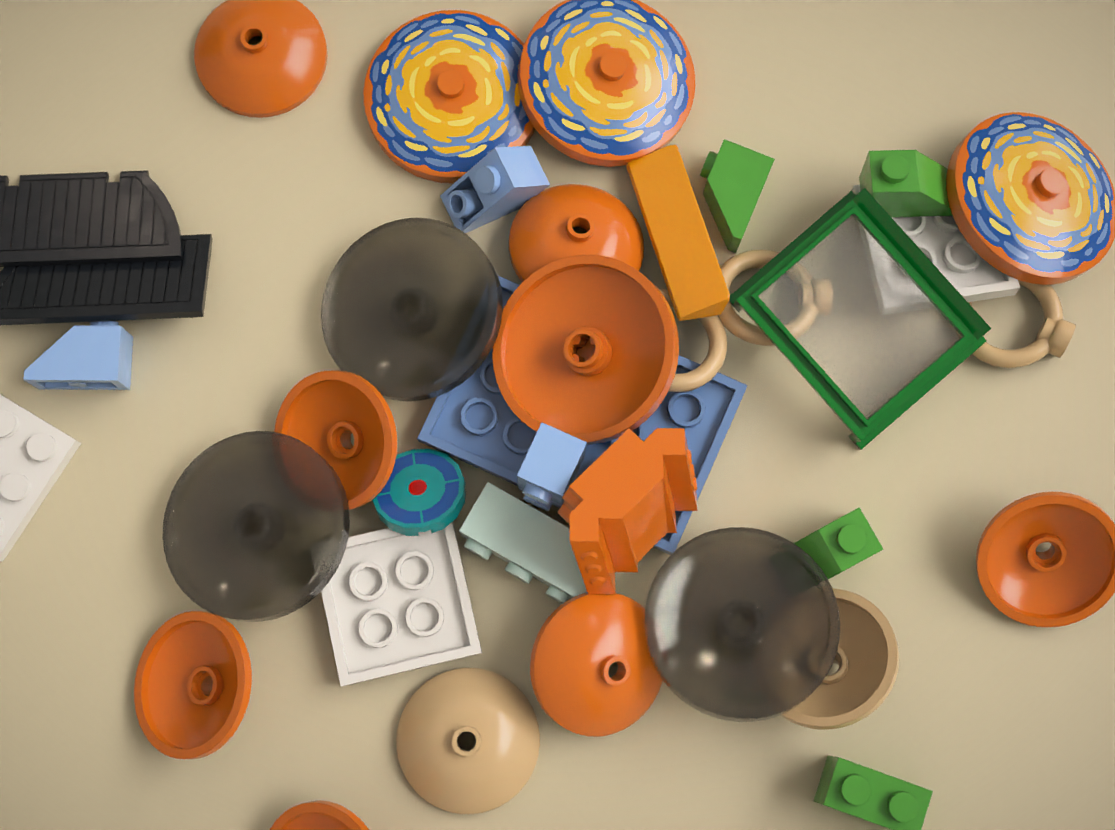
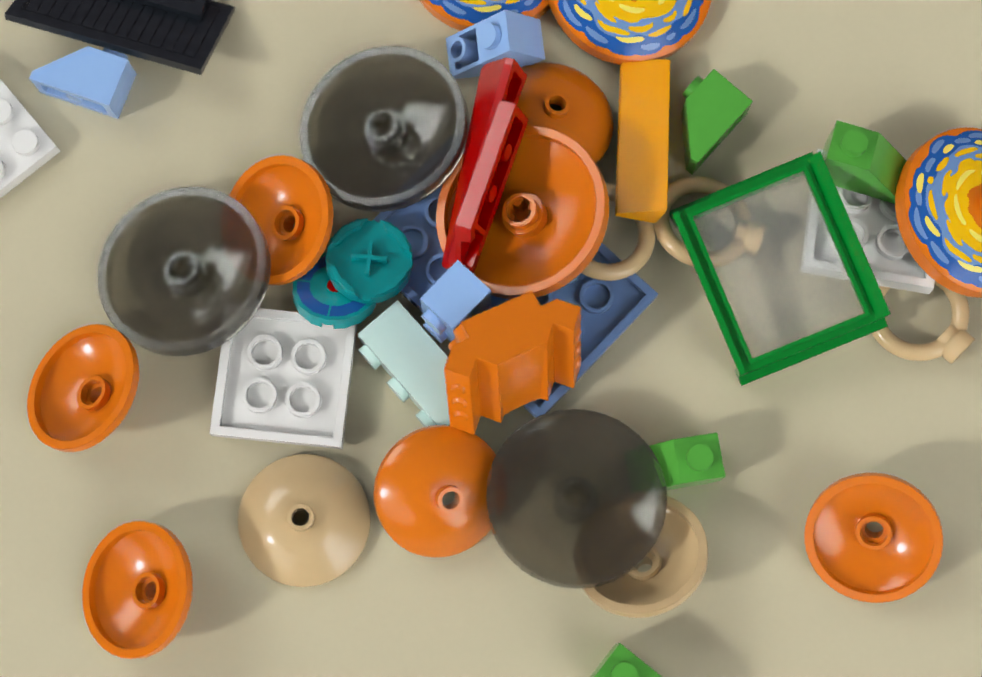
camera: 20 degrees right, 0 degrees up
none -> teal tile [326,218,413,304]
none -> red wedge [442,57,529,274]

